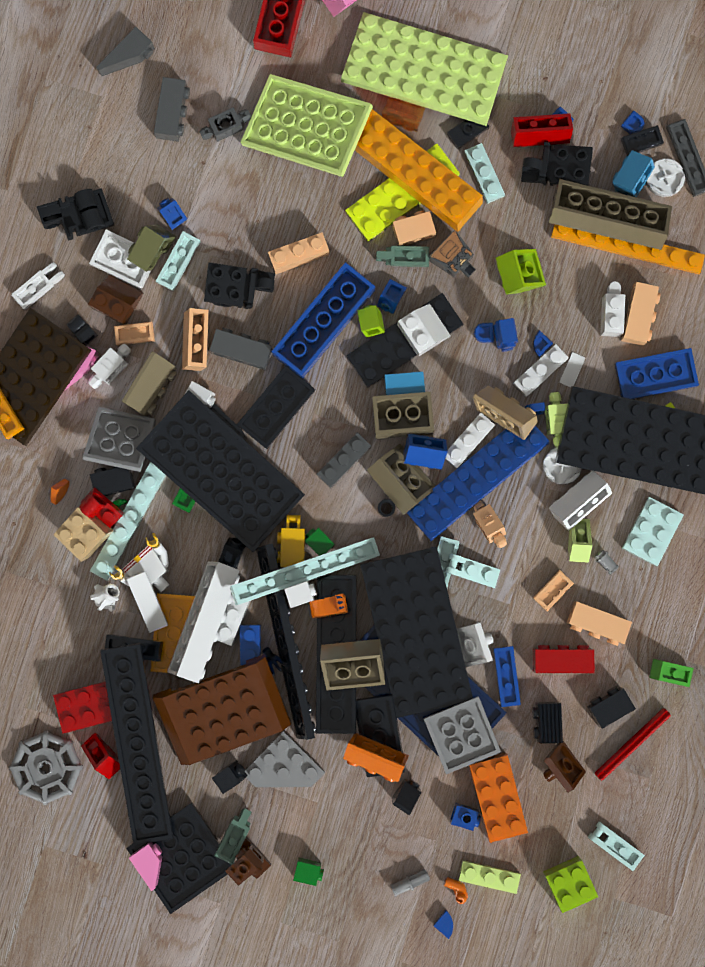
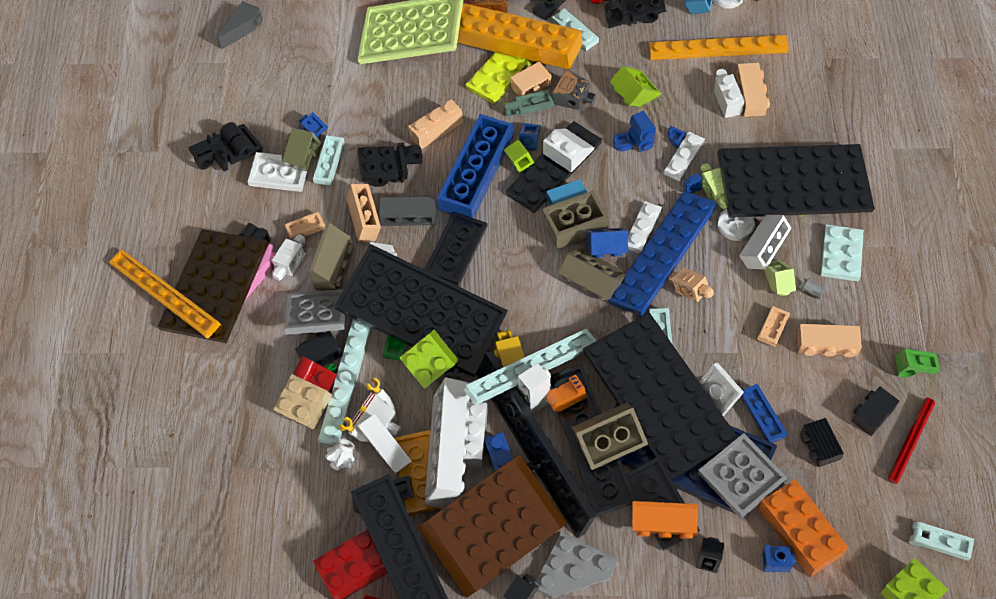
camera: 15 degrees left, 25 degrees down
white hinge [12,262,65,310] -> none
orange tile [51,478,70,505] -> none
reddish brown slope [88,275,144,325] -> none
dark grey brick [154,77,190,142] -> none
dark grey piece [199,107,251,142] -> none
green brick [305,527,335,556] -> none
dark grey brick [317,432,371,489] -> none
black beam [378,499,395,517] -> none
light aqua plate [445,553,500,588] -> none
tan slope [473,385,538,440] -> none
red brick [533,645,595,673] -> none
reddish brown tile [543,741,586,793] -> none
dark tan brick [549,179,672,250] -> none
white sticker [560,352,585,387] -> none
blue plate [614,348,699,399] -> none
none -> lime brick [400,330,458,389]

